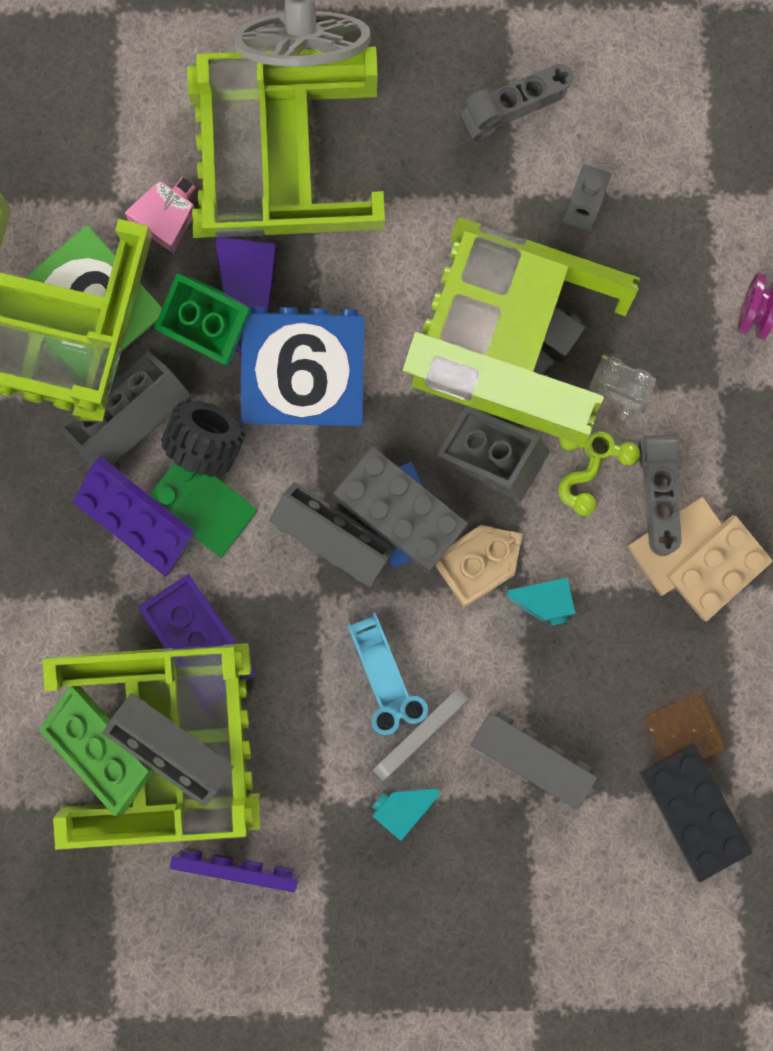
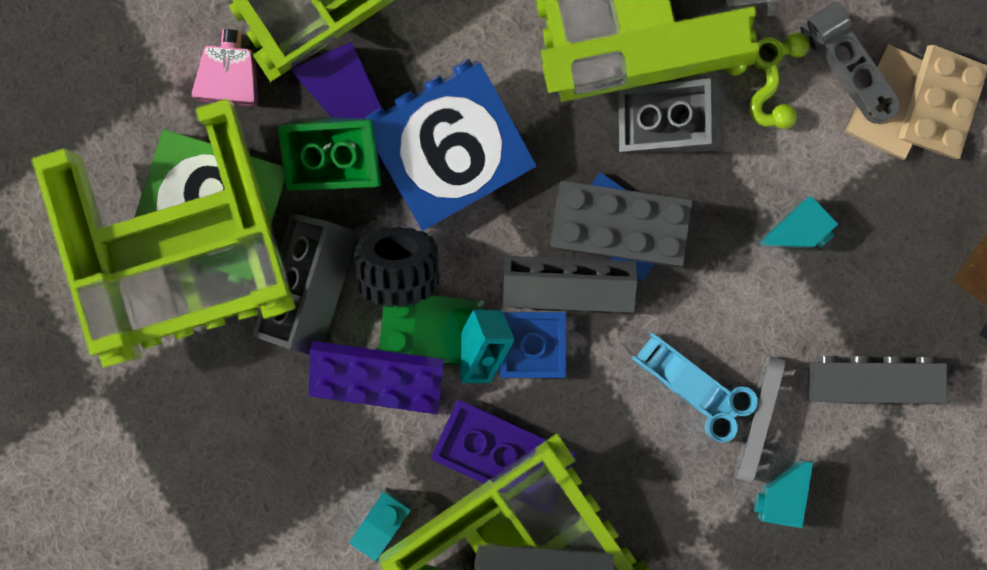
camera: 25 degrees left, 5 degrees up
tan tile [435,525,523,608] -> none
none -> teal slope [349,488,412,562]
none -> teal slope [460,310,515,383]
none -> blue plate [500,312,566,378]

